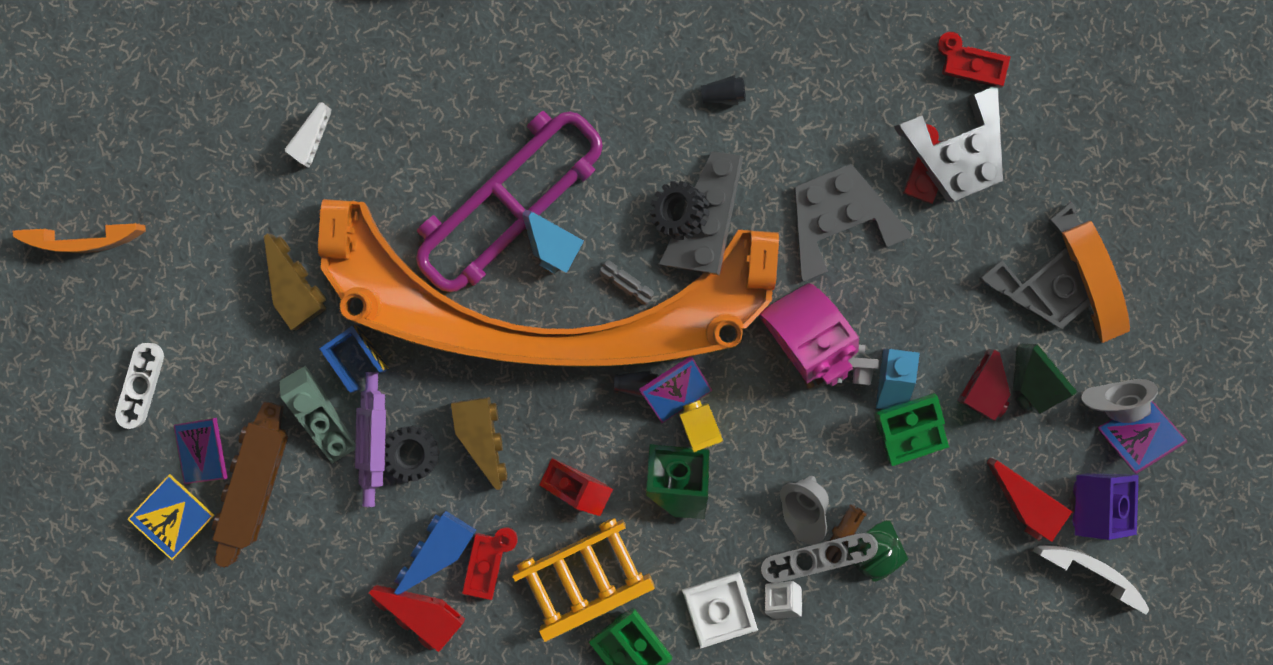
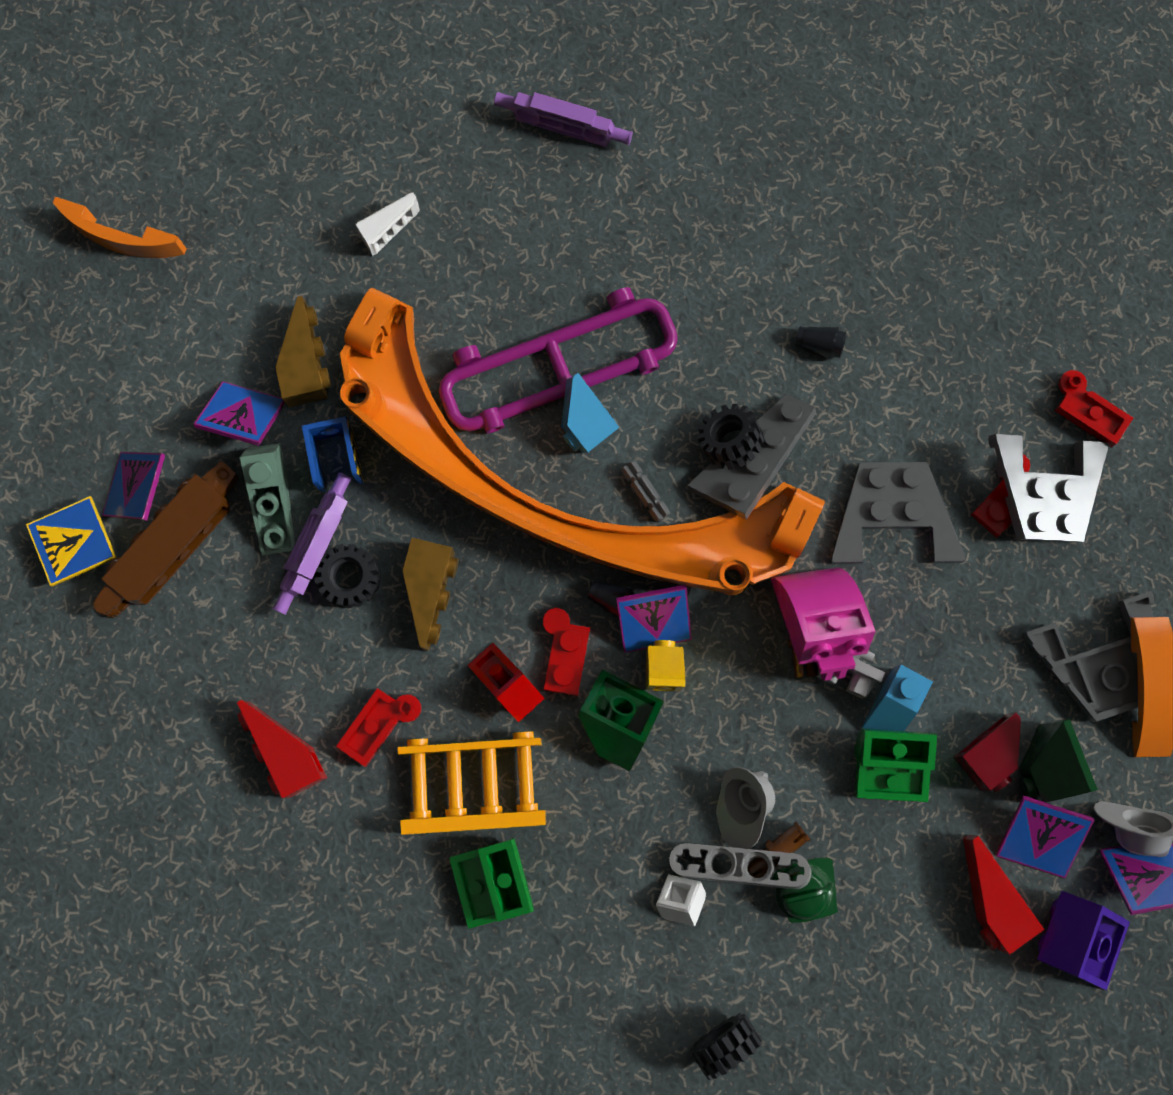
camera: 20 degrees right, 10 degrees down
white beam [115,343,164,429] -> none
blue slope [394,511,476,595] -> none
white tile [682,572,758,648] -> none
white slope [1033,545,1149,614] -> none
none -> piece [194,381,285,446]
none -> red hinge [543,608,590,696]
none -> piece [996,796,1094,878]

